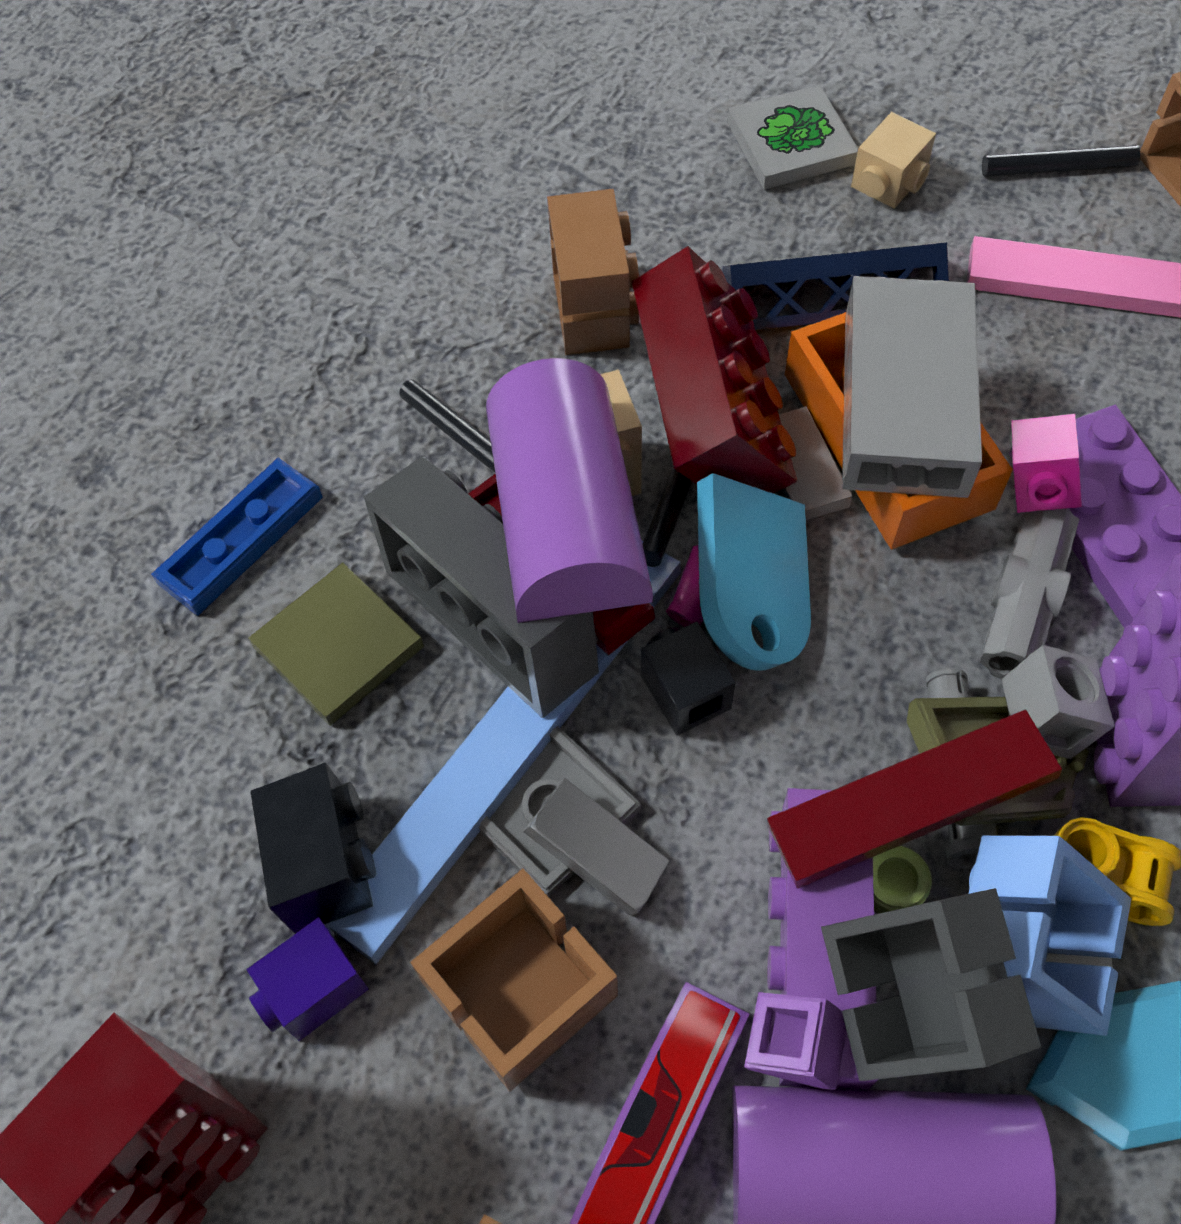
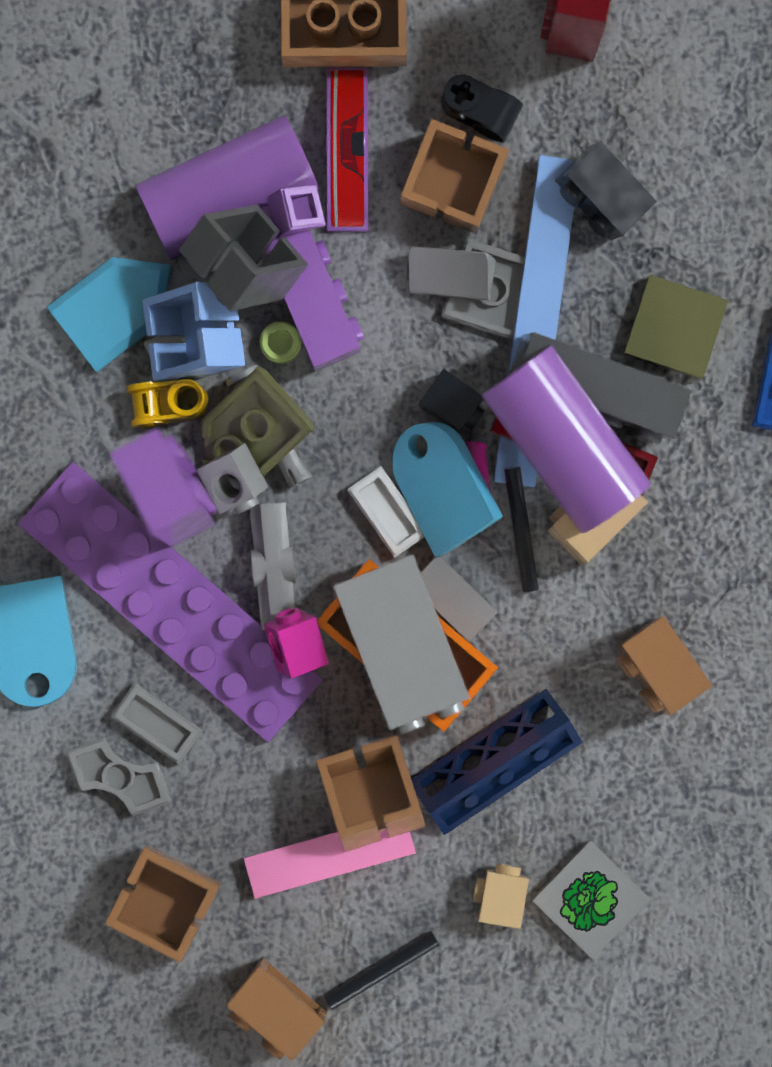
camera: 150 degrees right, 25 degrees up
dark purple brick [246,917,369,1041] -> none
black bar [399,379,495,473] -> none
dark red brick [632,246,798,494] -> none
dark red tile [767,709,1062,889] -> none
none -> medium nougat piece [316,735,426,852]
none -> white tile [347,466,424,558]
none -> black piece [441,74,523,143]

